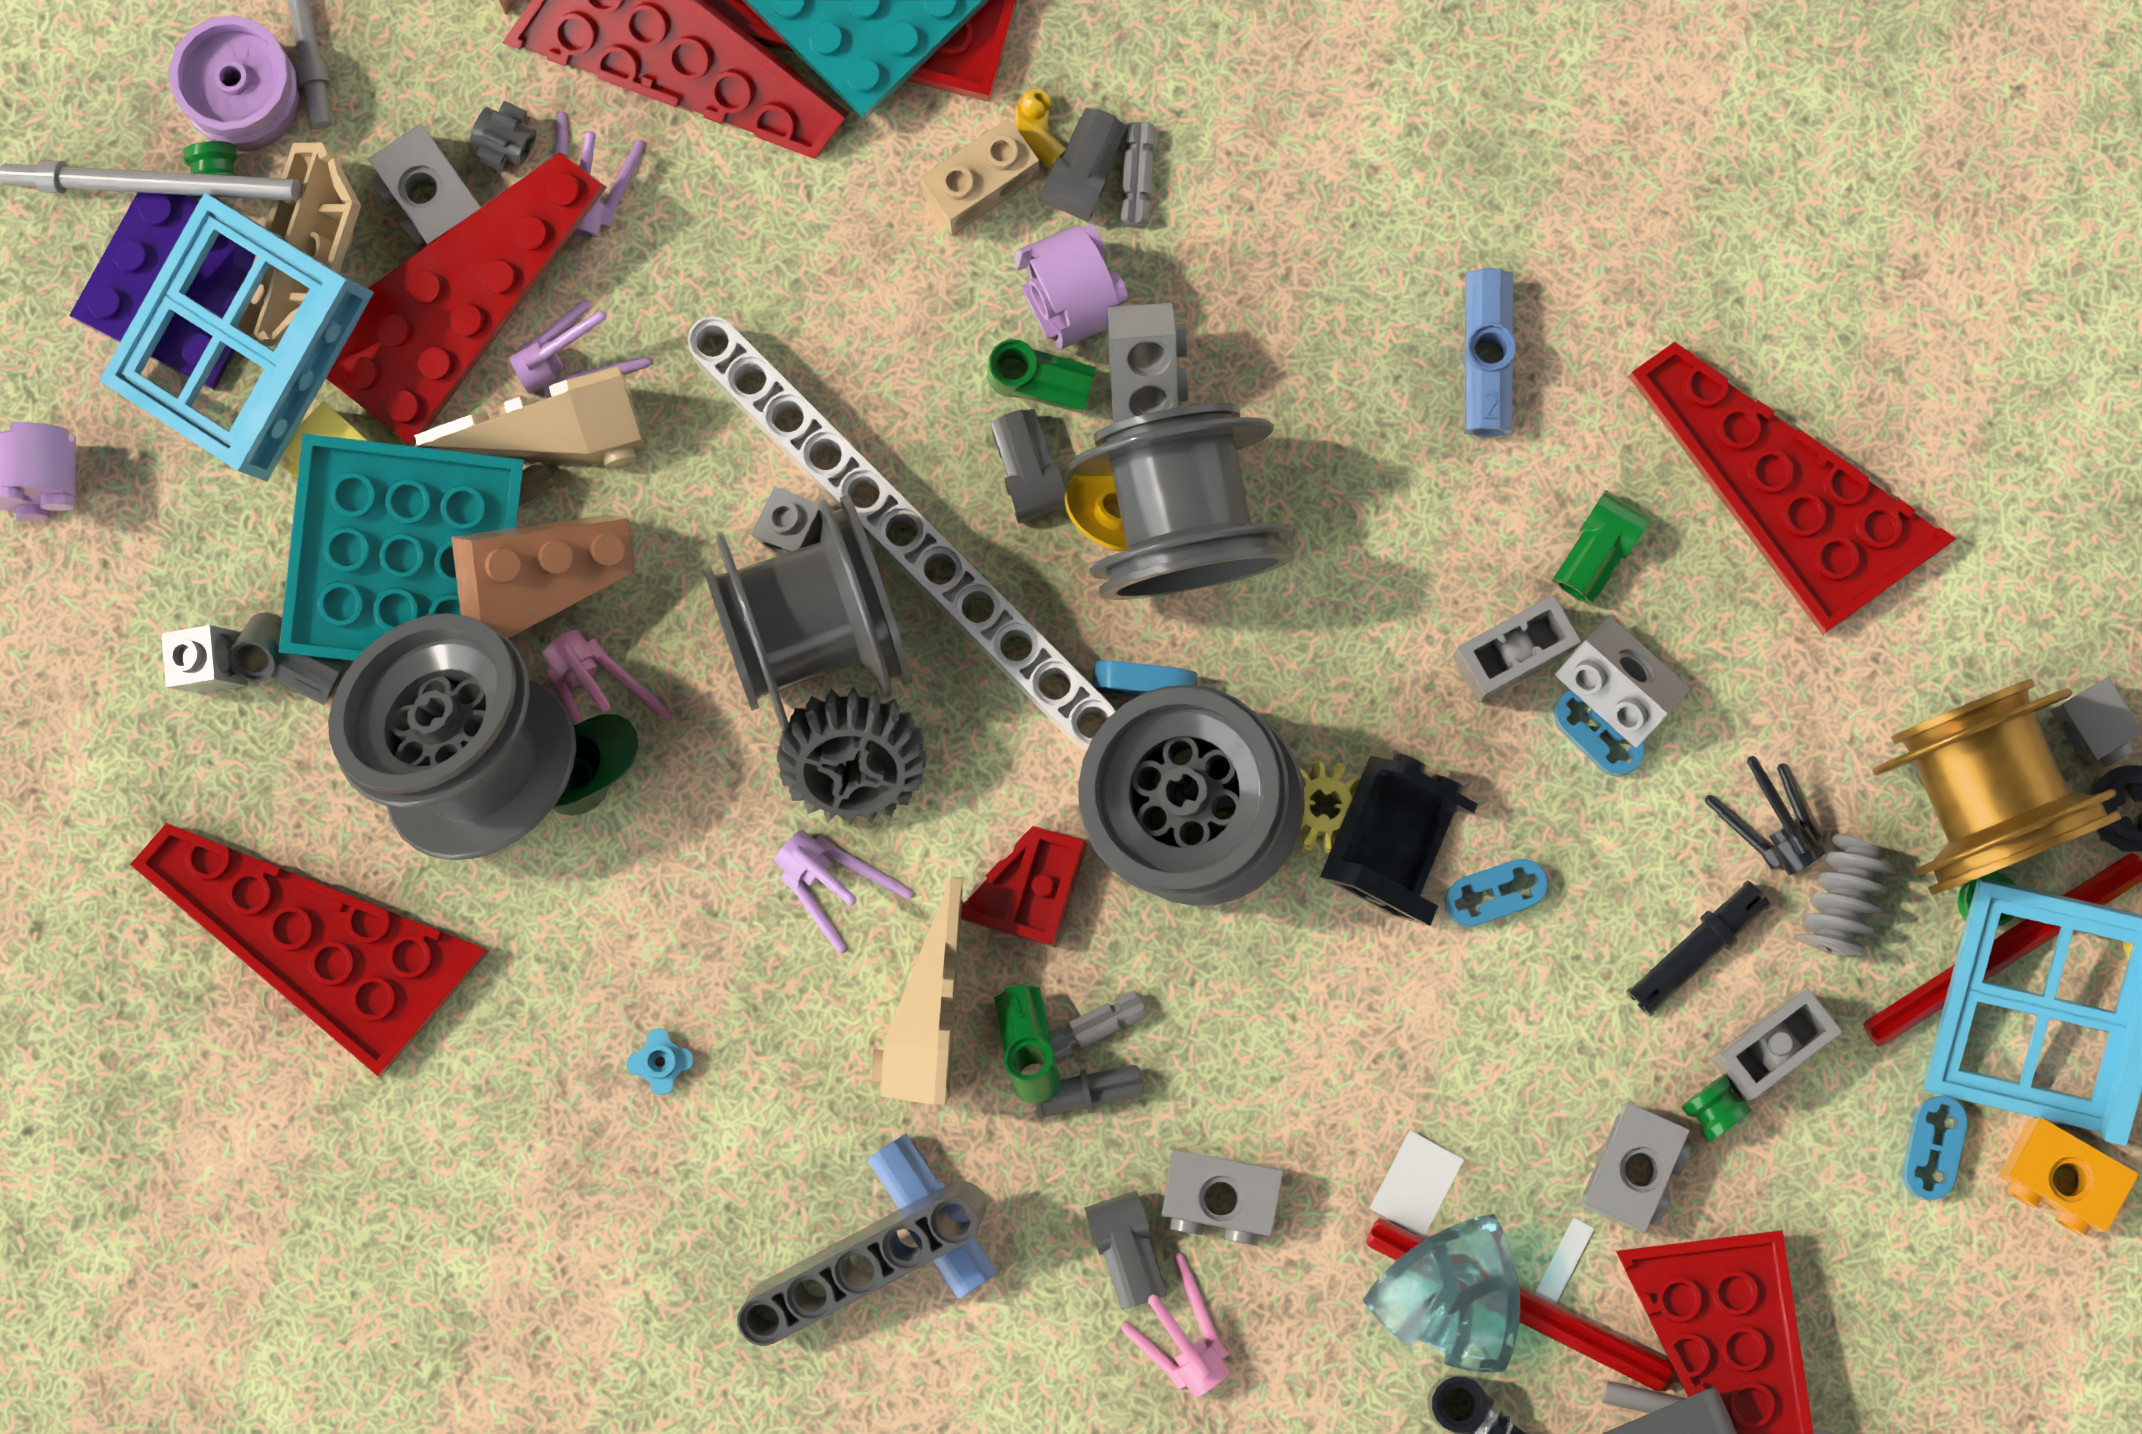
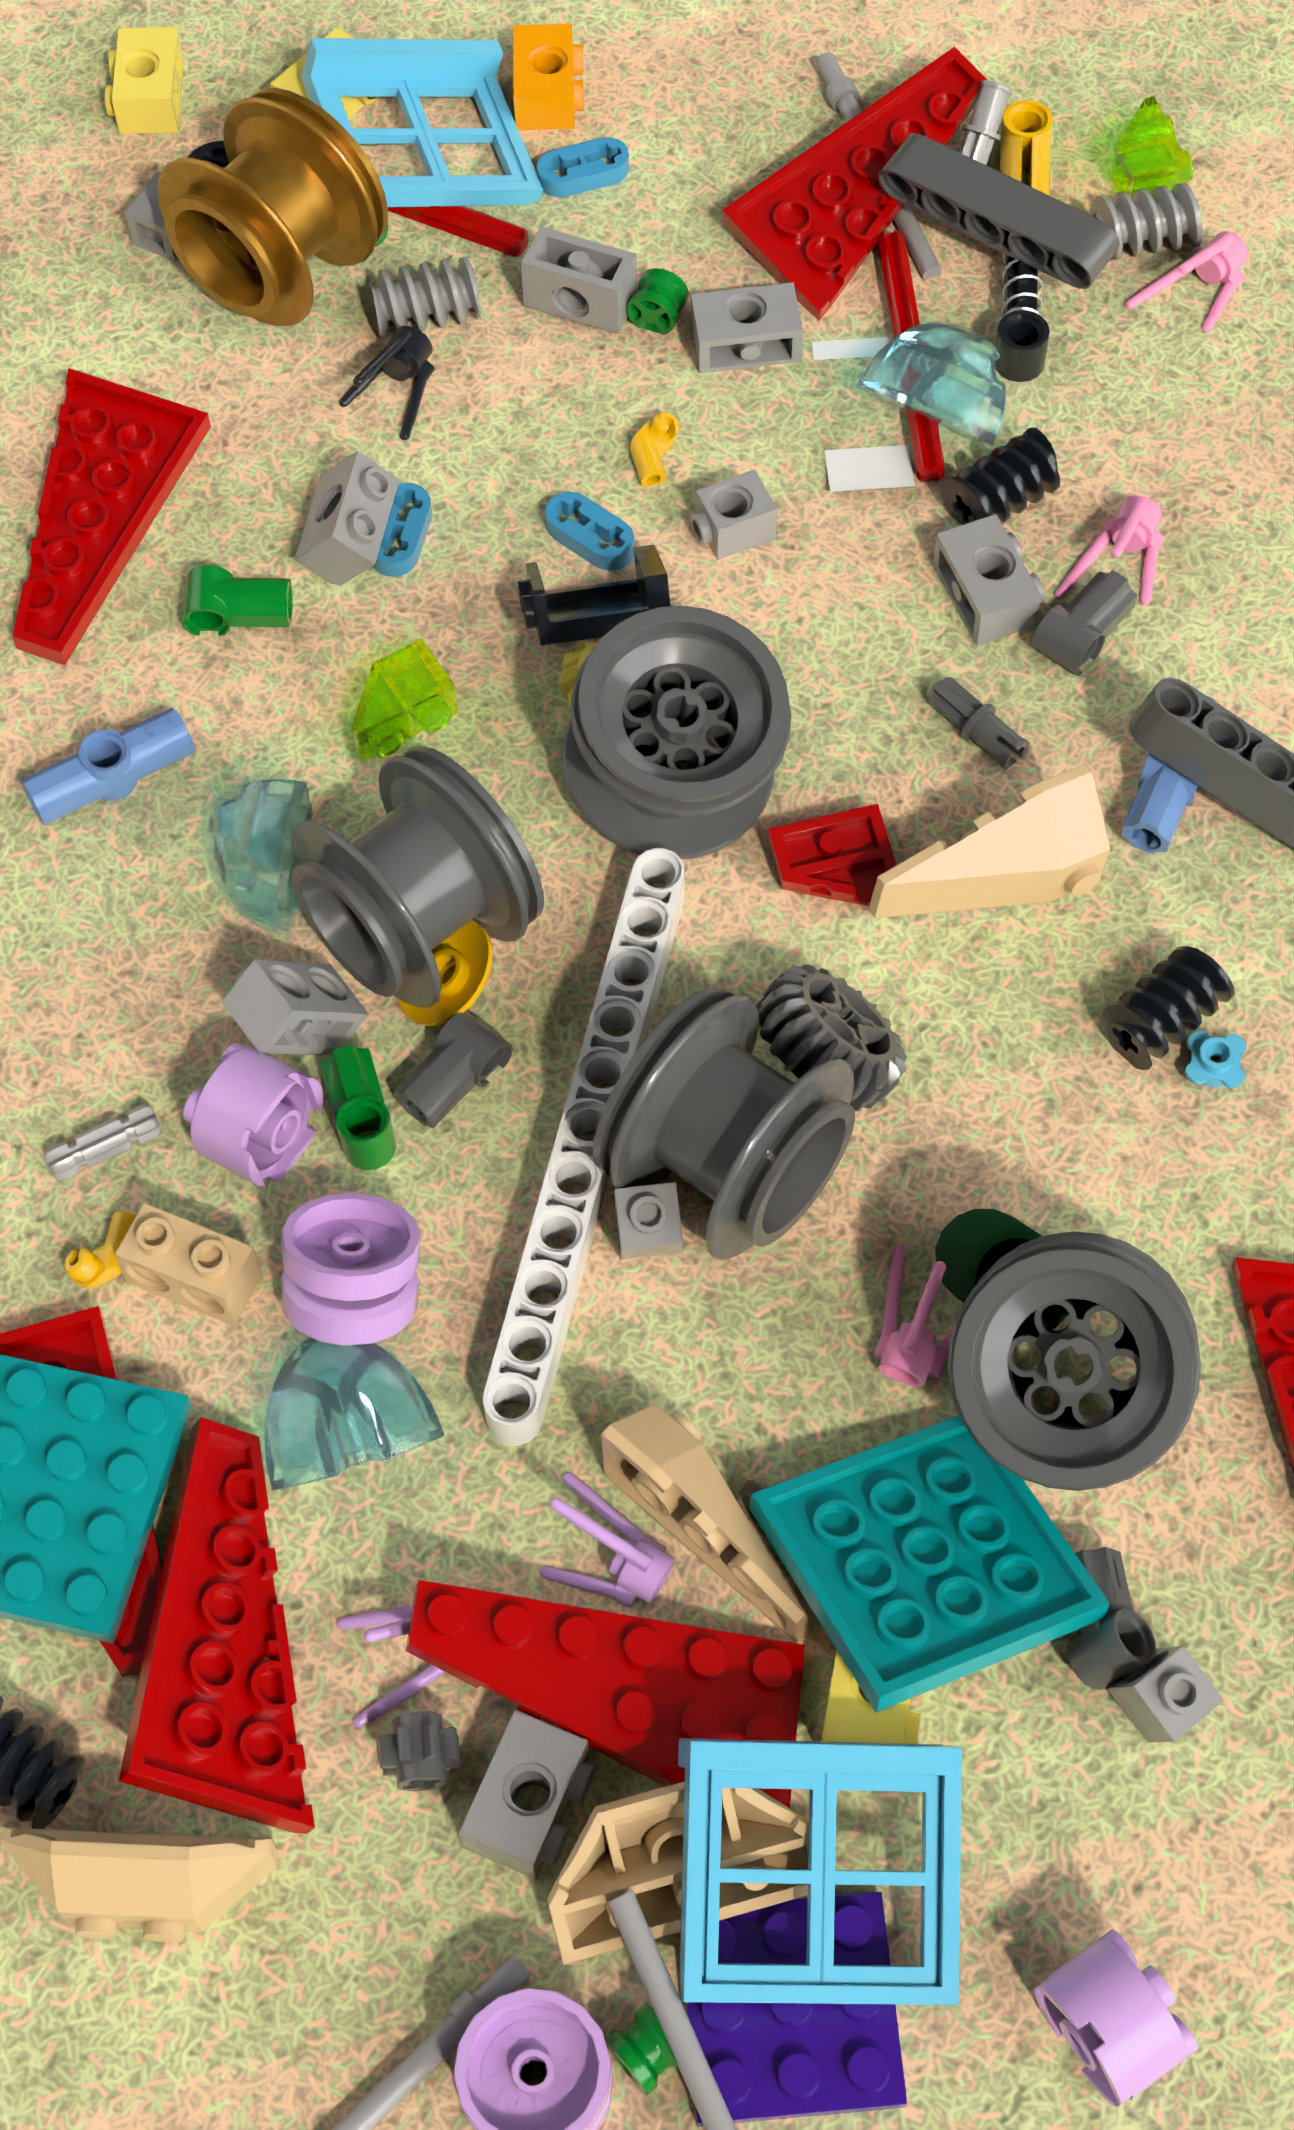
camera: 120 degrees left, 20 degrees down
nougat wedge [451,515,635,639] -> none
lavender plant [774,829,913,953] -> none
green piece [994,984,1061,1103] -> none
dark grey piece [1039,107,1127,222] -> none
light grey axle [1050,991,1147,1061] -> none
dark azure beam [1092,660,1198,697] -> none
light grey brick [1452,595,1581,703] -> none
black pin [1626,880,1771,1017] -> none
none -> clear light blue brick [206,779,313,936]
none -> clear light blue brick [264,1337,444,1490]
none -> lavender wheel [282,1193,420,1346]
none -> clear neon green slope [351,638,458,763]
none -> yellow arm [630,412,680,487]
none -> light grey brick [690,469,777,560]
none -> black piece [941,427,1060,525]
none -> black piece [1102,946,1235,1070]

